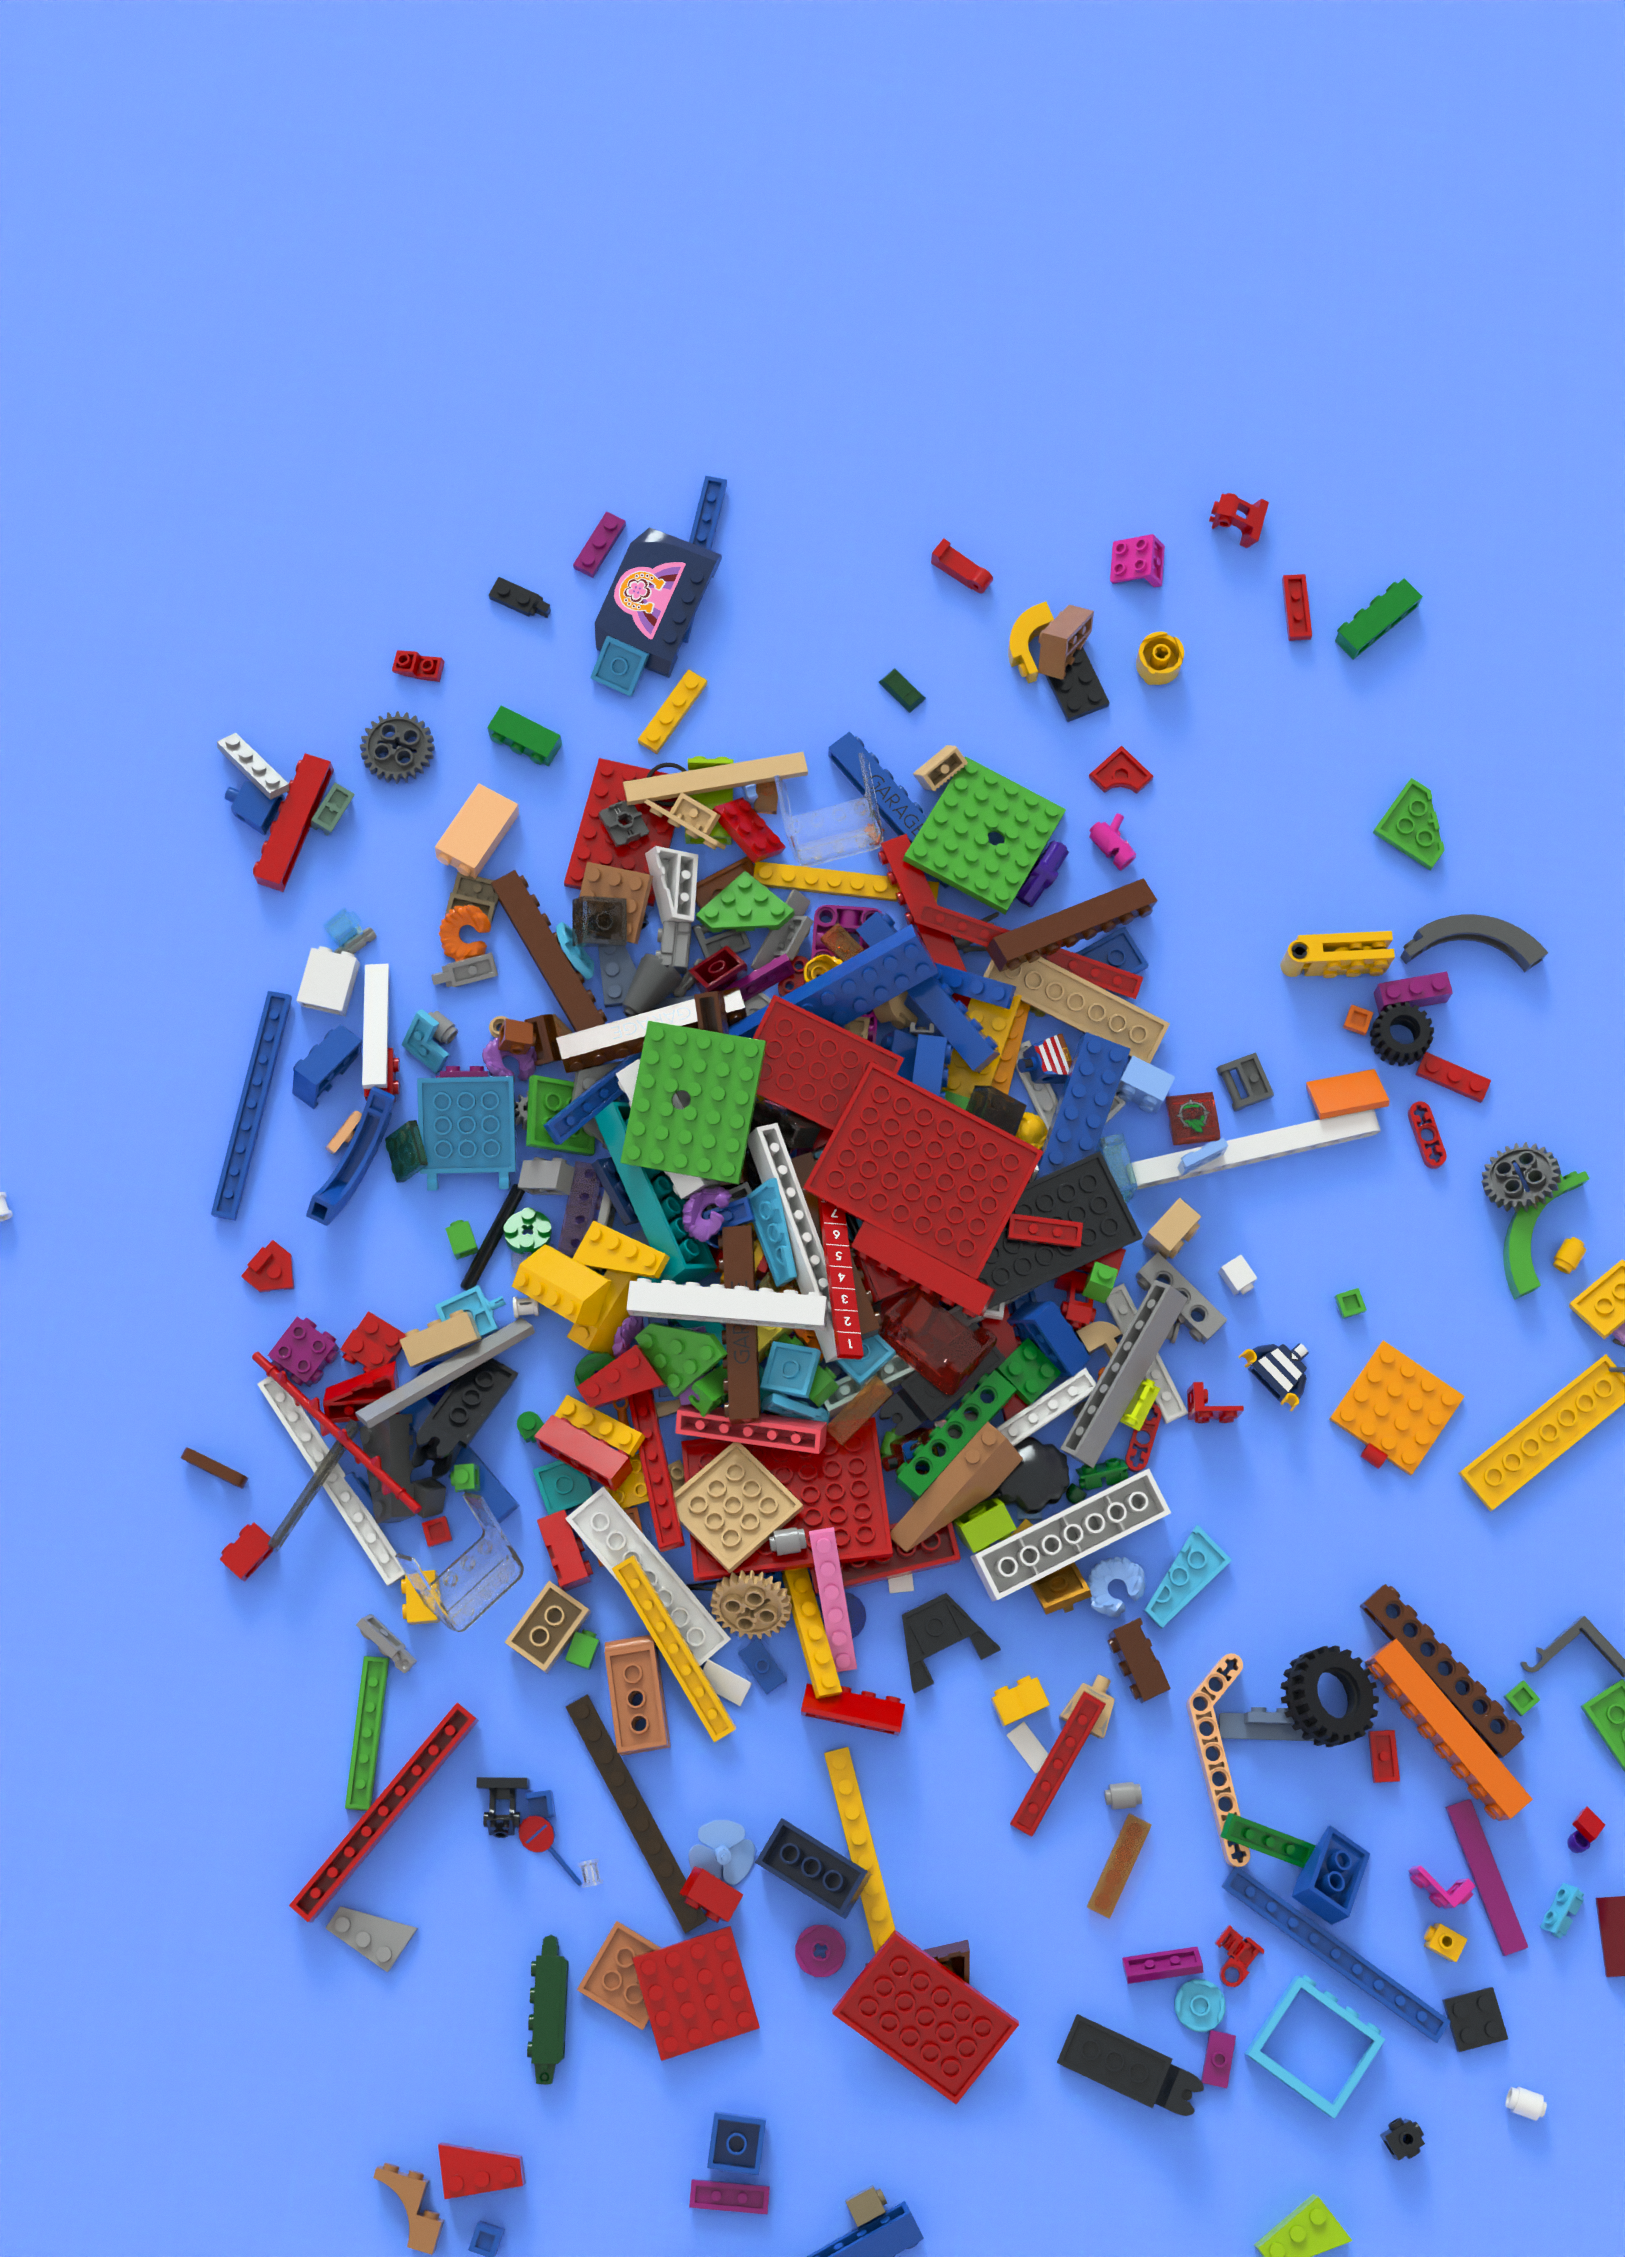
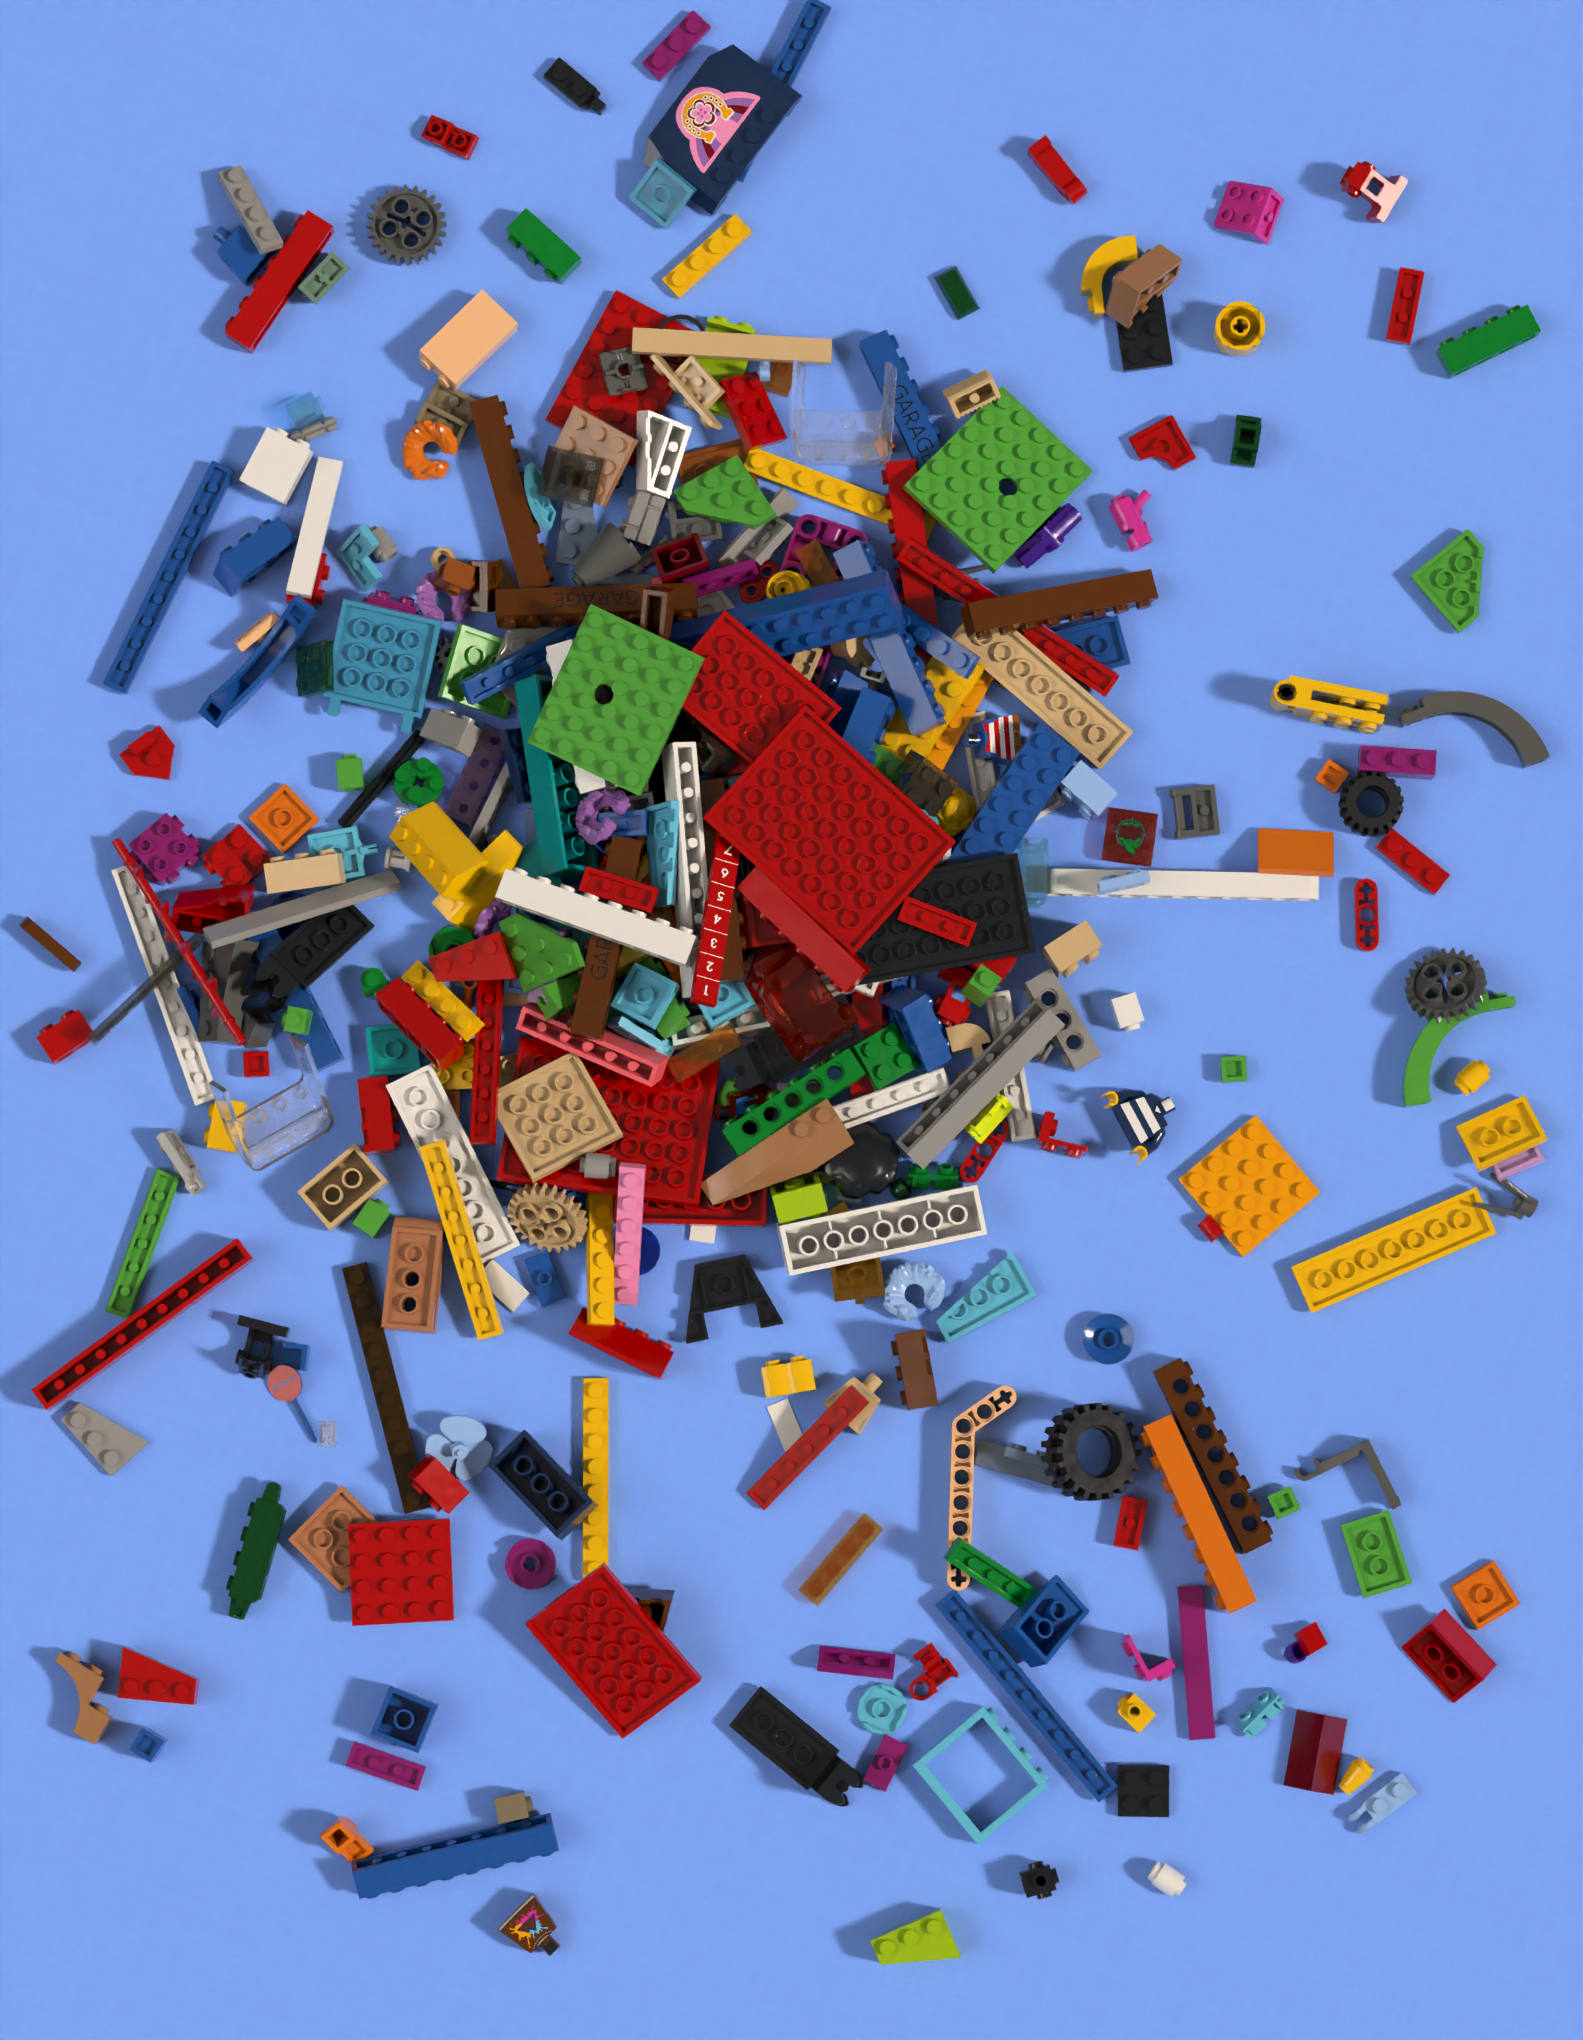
camera: 15 degrees right, 10 degrees up
light grey hinge [431,952,498,987] -> none
yellow wing [572,1220,670,1279] -> none
light grey brick [1104,1782,1142,1810] -> none
none -> orange tile [248,783,320,854]
none -> red plate [578,866,660,914]
none -> blue dish [1083,1314,1134,1365]
none -> dark green brick [1229,414,1262,468]

